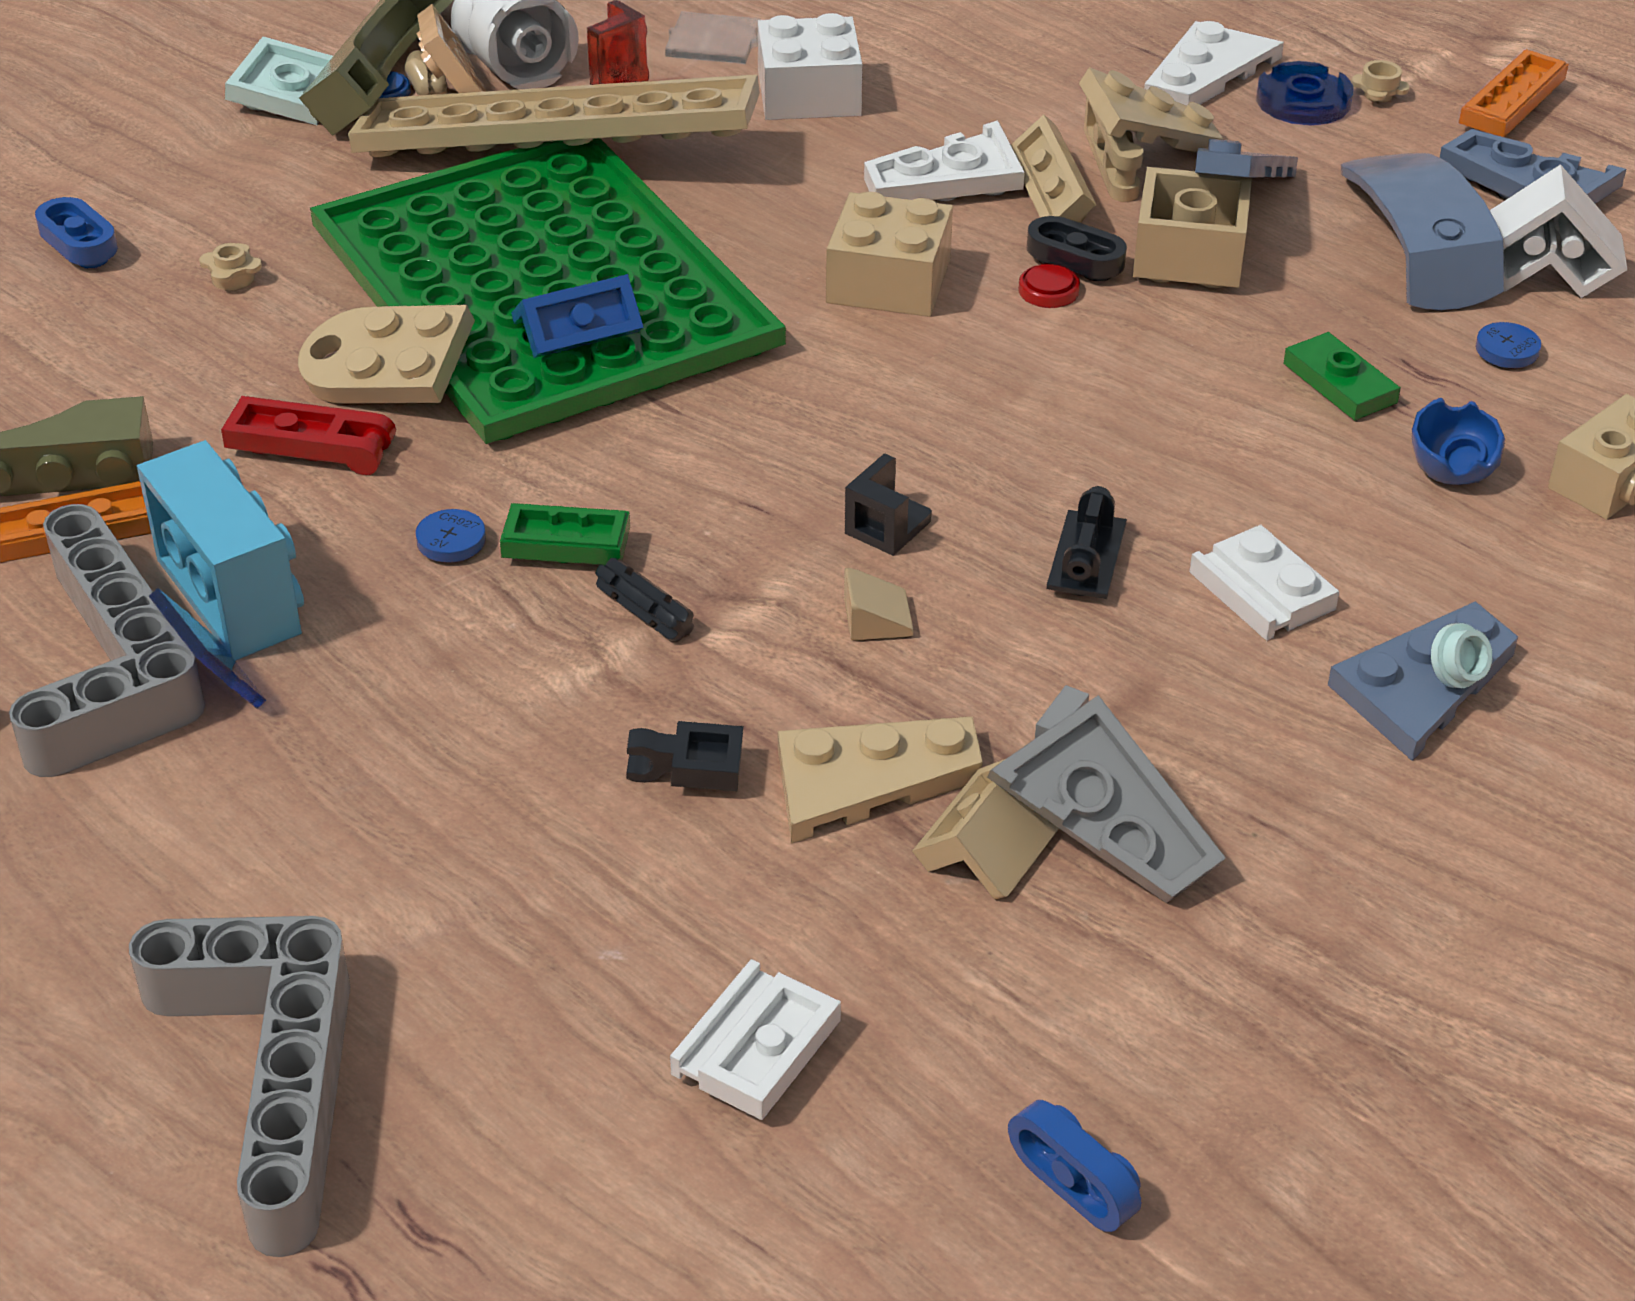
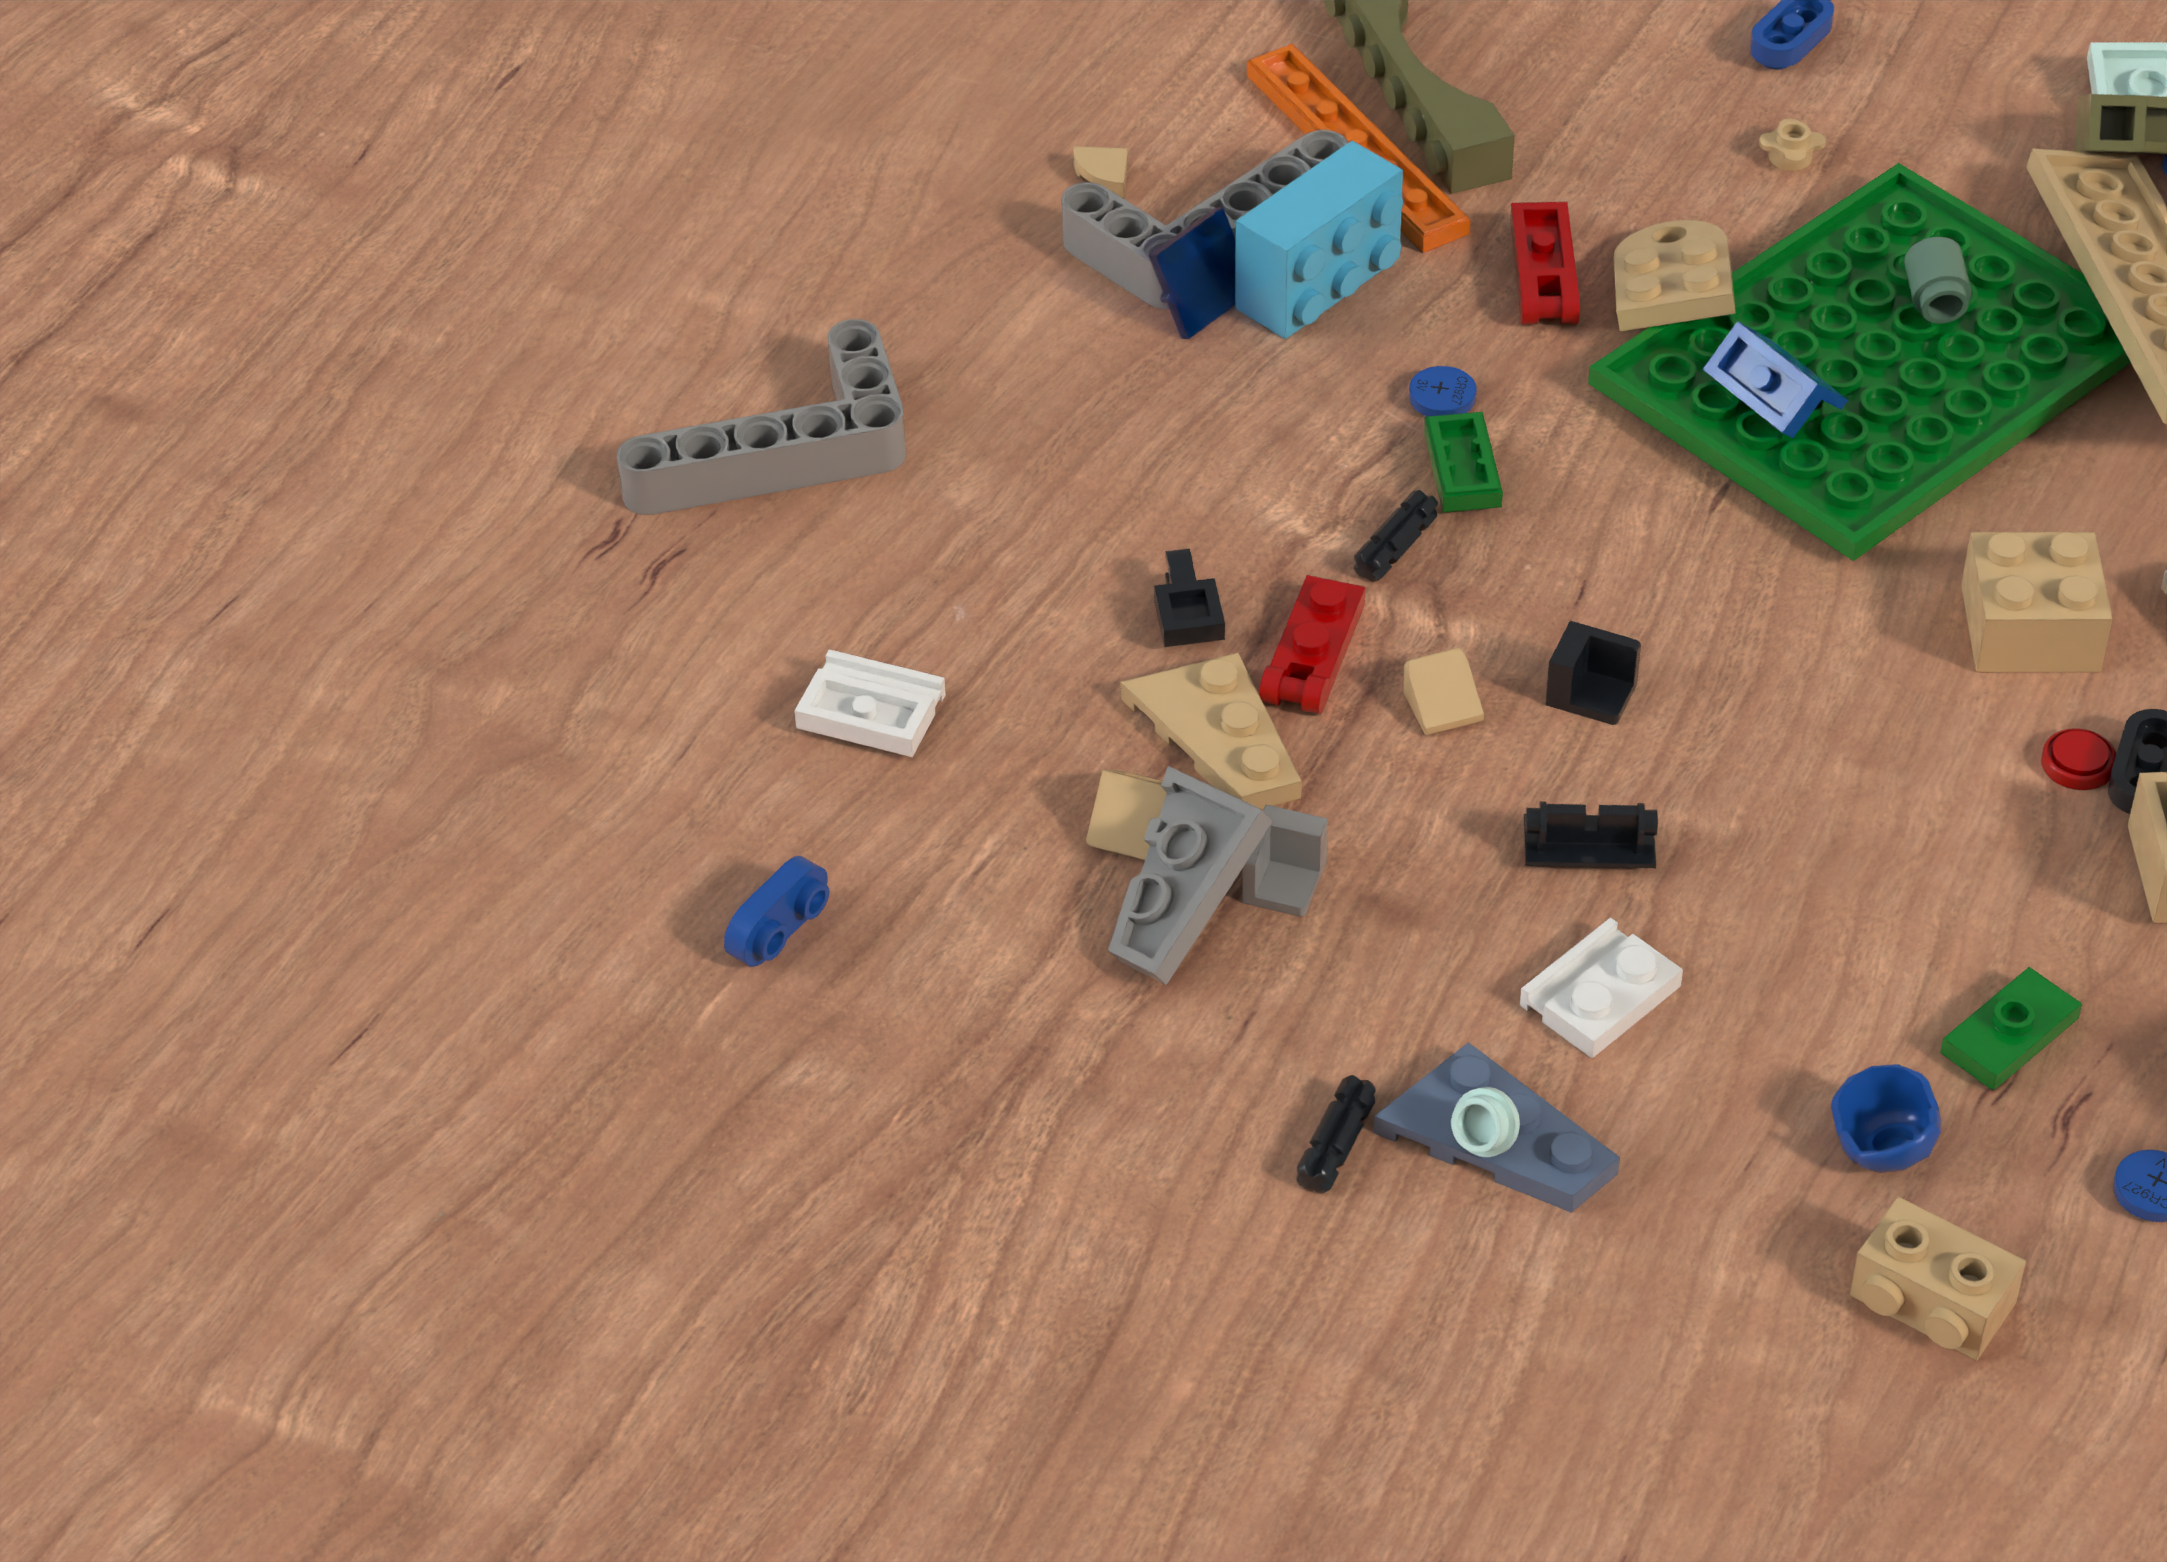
camera: 80 degrees right, 5 degrees up
none -> red plate [1259,575,1365,715]
none -> black axle [1296,1075,1376,1194]
none -> sand green brick [1904,237,1972,324]

